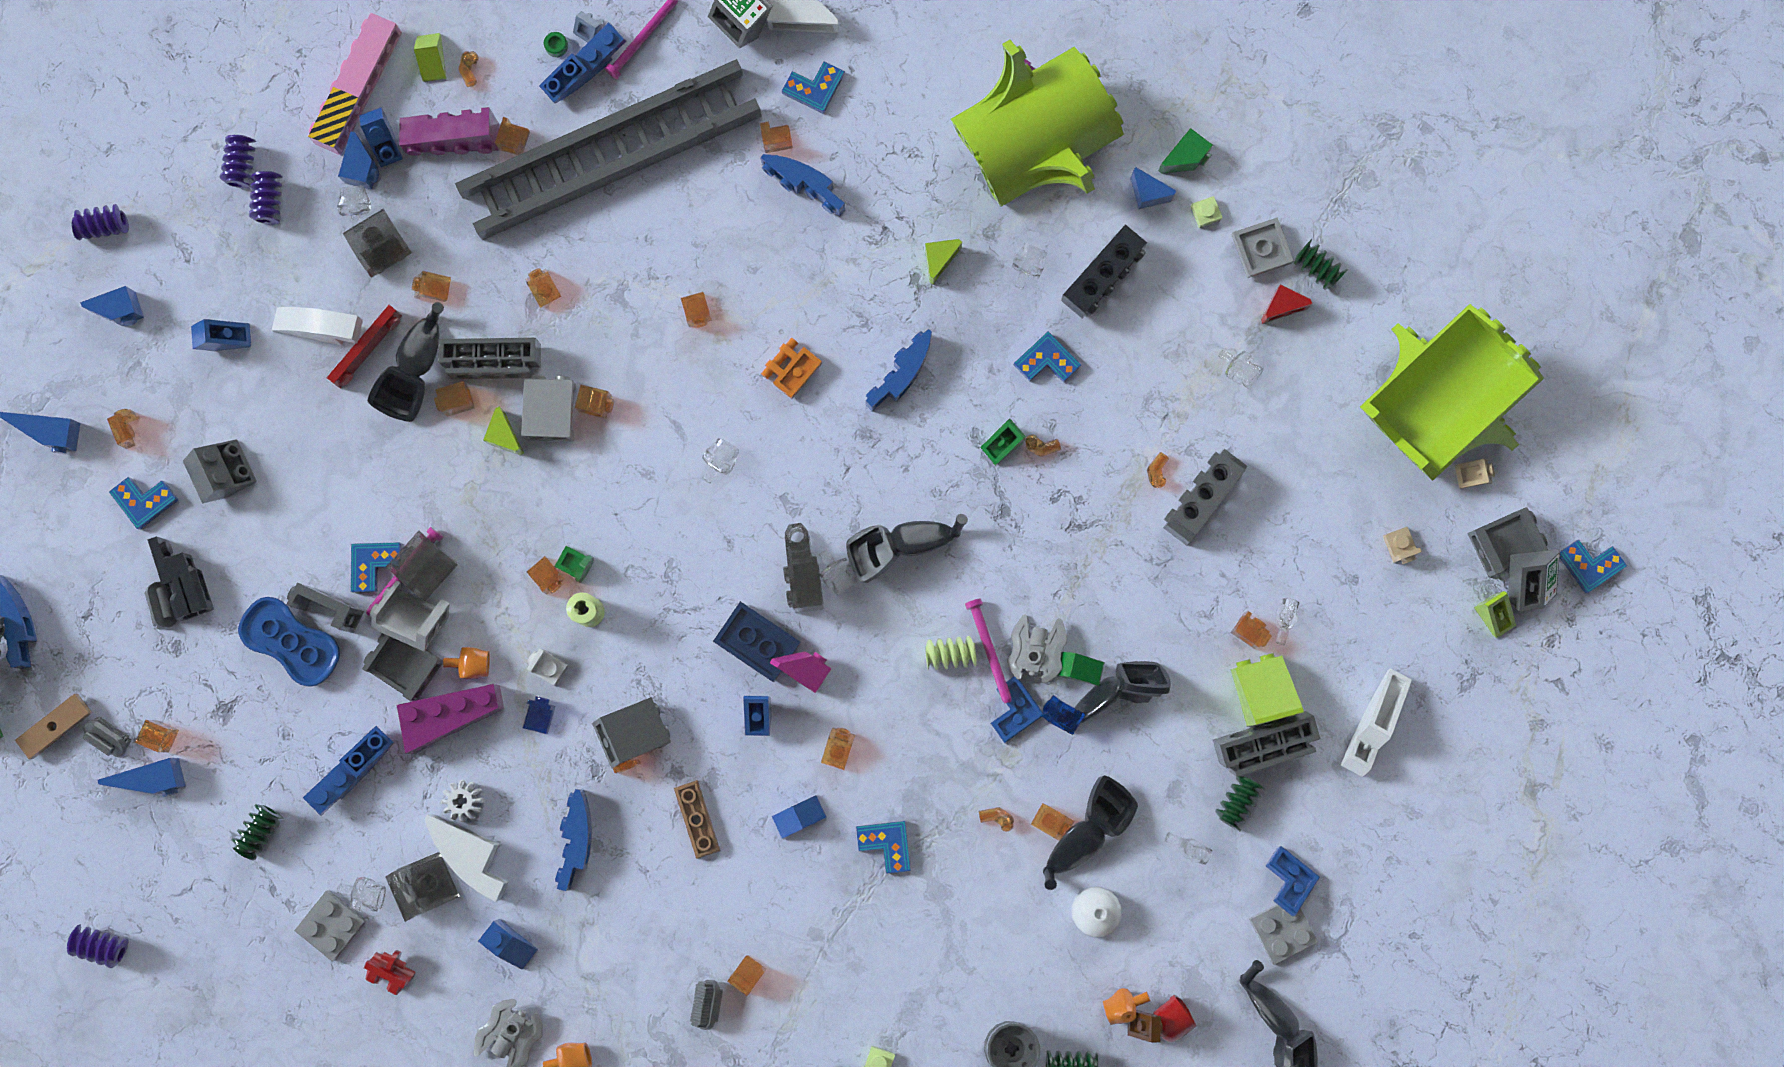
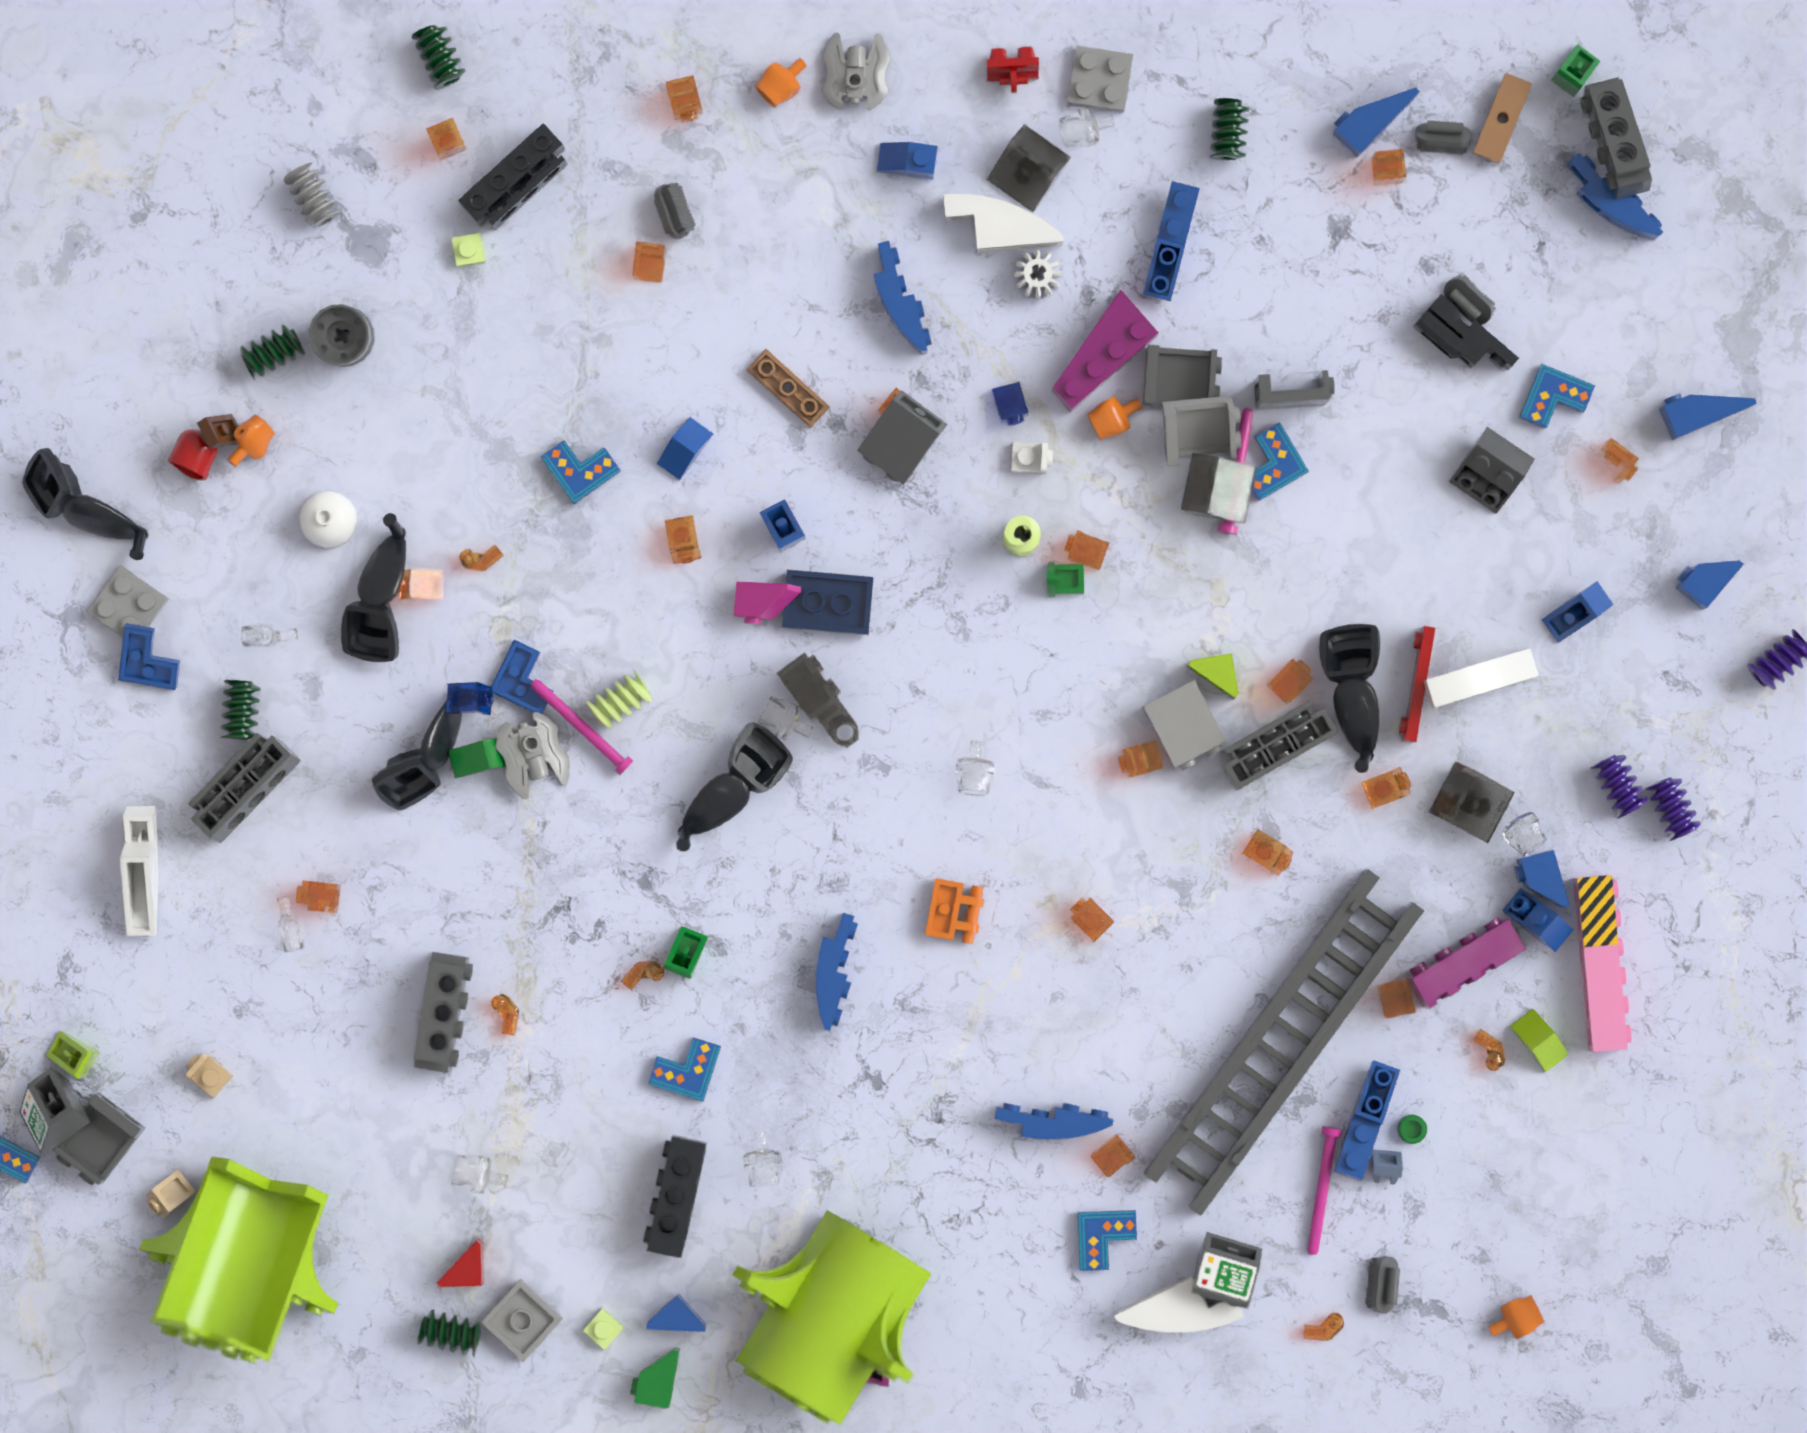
camera: 150 degrees right, 5 degrees up
blue plate [238,597,340,687] -> none
lime slope [925,239,962,284] -> none
lime slope [1230,653,1304,726] -> none

